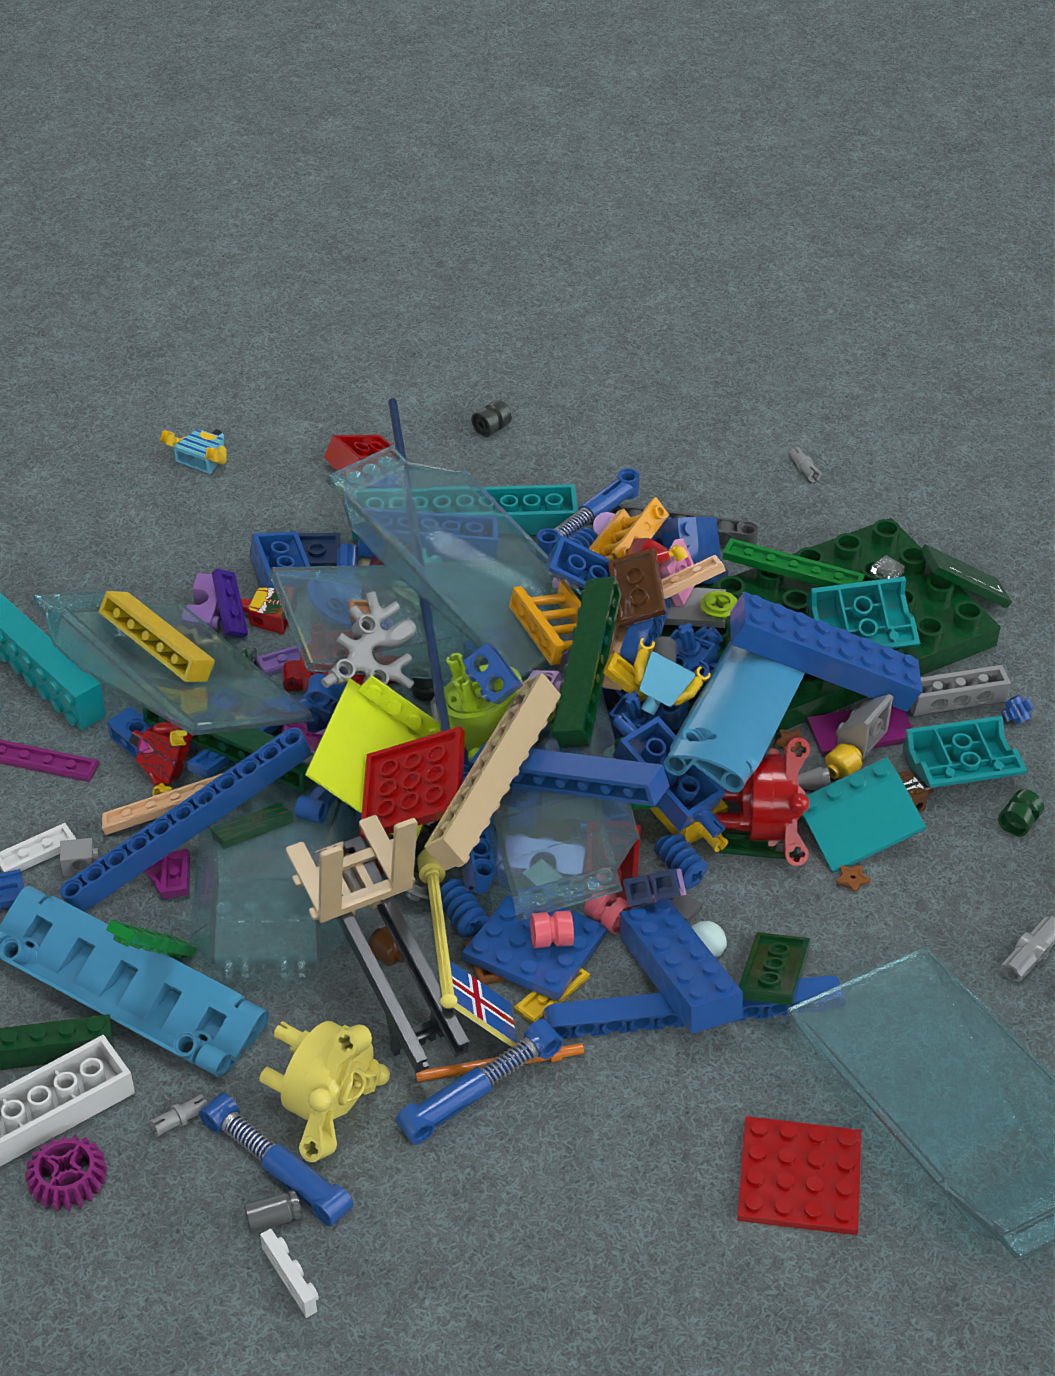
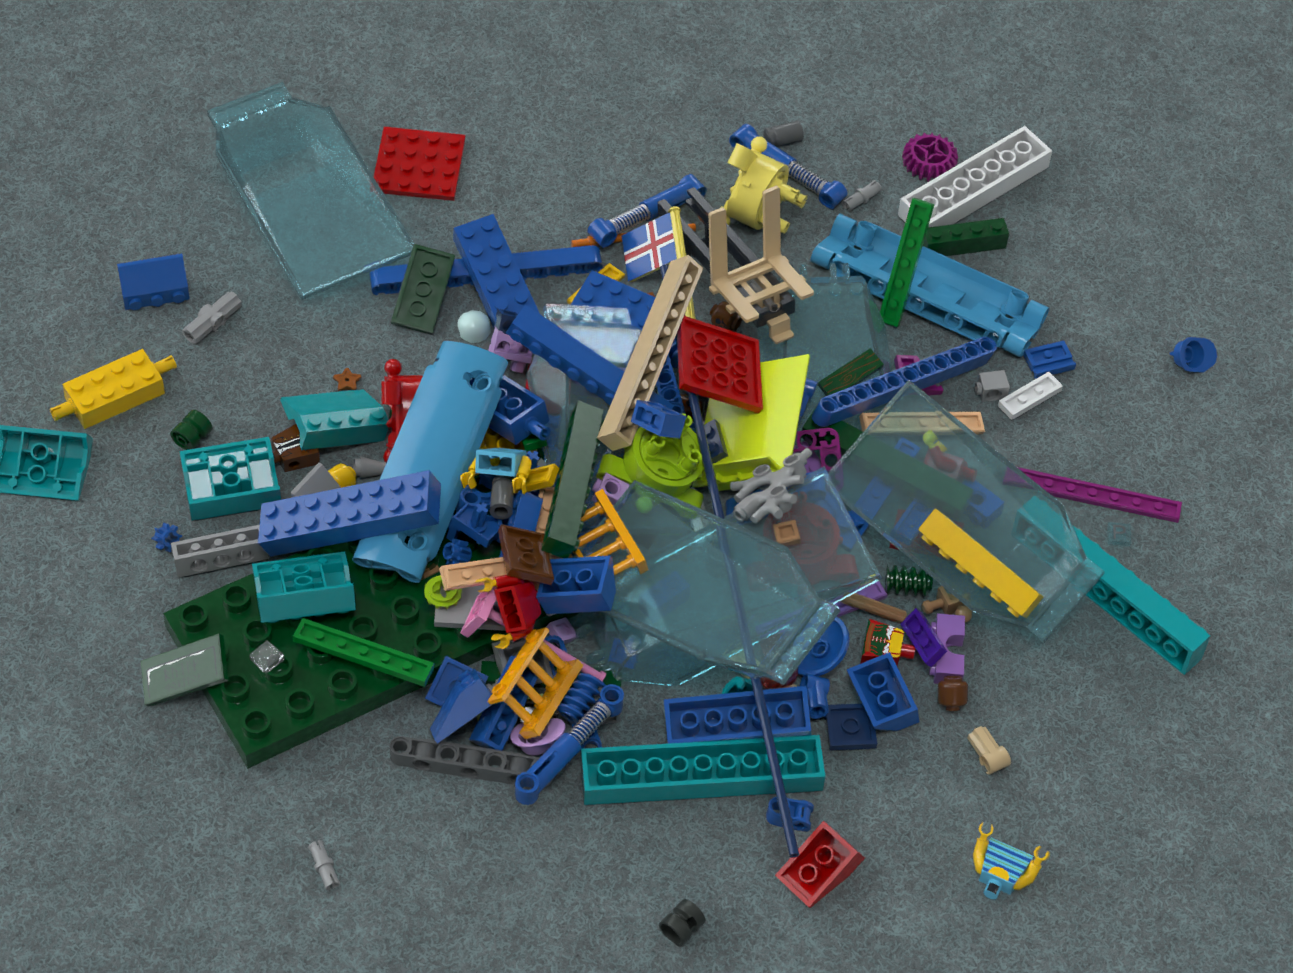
camera: 175 degrees right, 10 degrees up
white plate [260,1229,319,1318] -> none
coral wheel [530,910,574,948] -> none
none -> medium nougat axle [840,590,907,623]
none -> reddish brown head [937,676,968,711]
none -> tan piece [967,726,1011,775]

